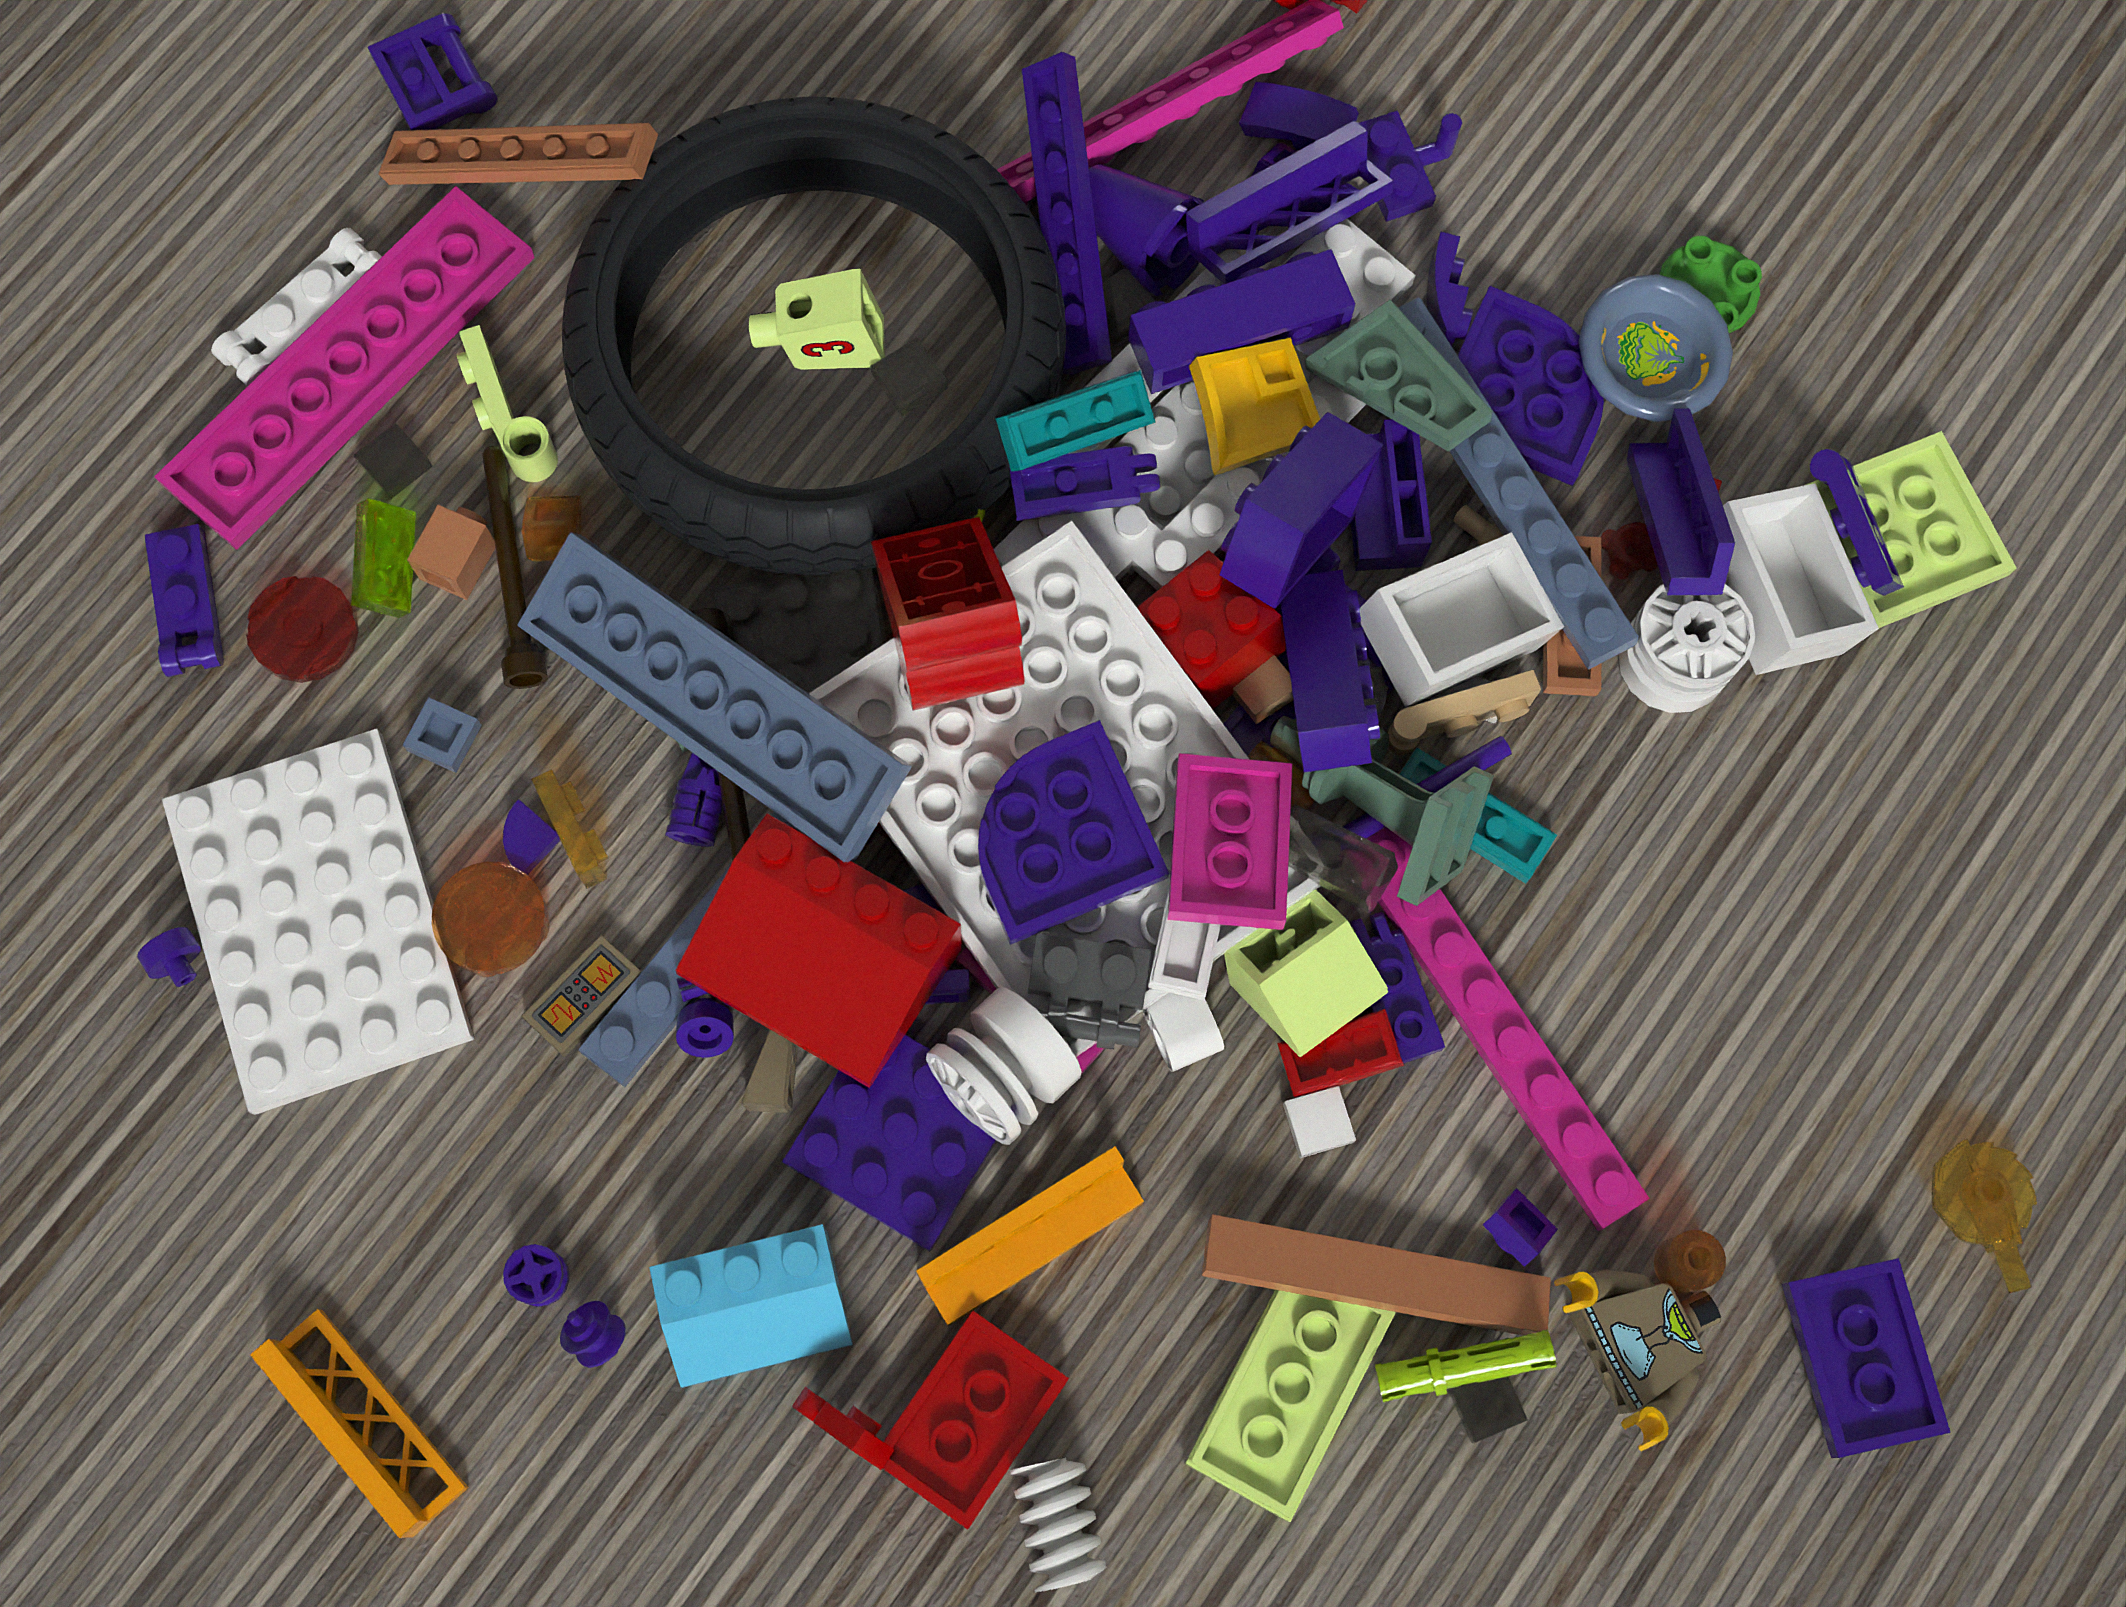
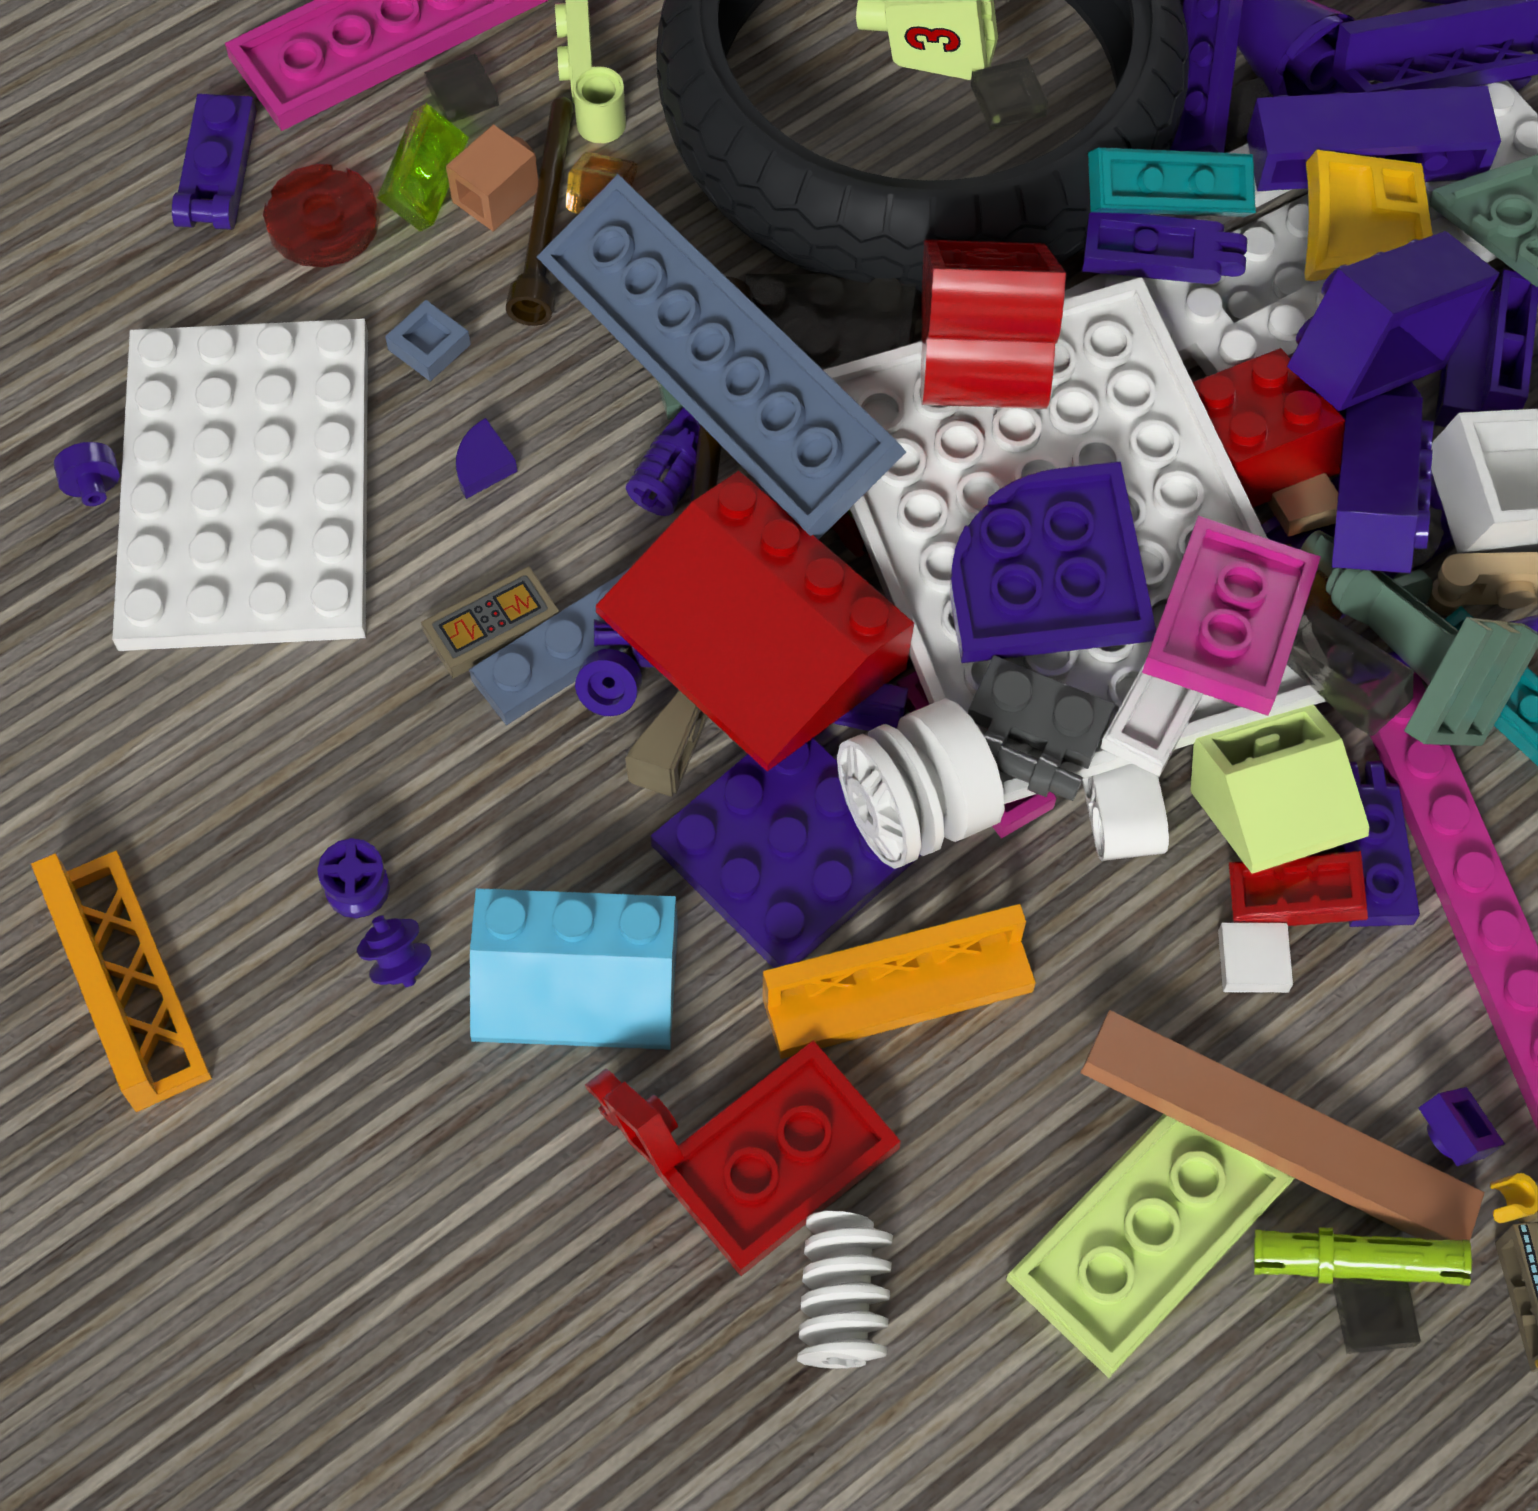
camera: 20 degrees right, 10 degrees down
clear orange tile [432,861,549,977] -> none
clear yellow plate [531,769,609,889] -> none

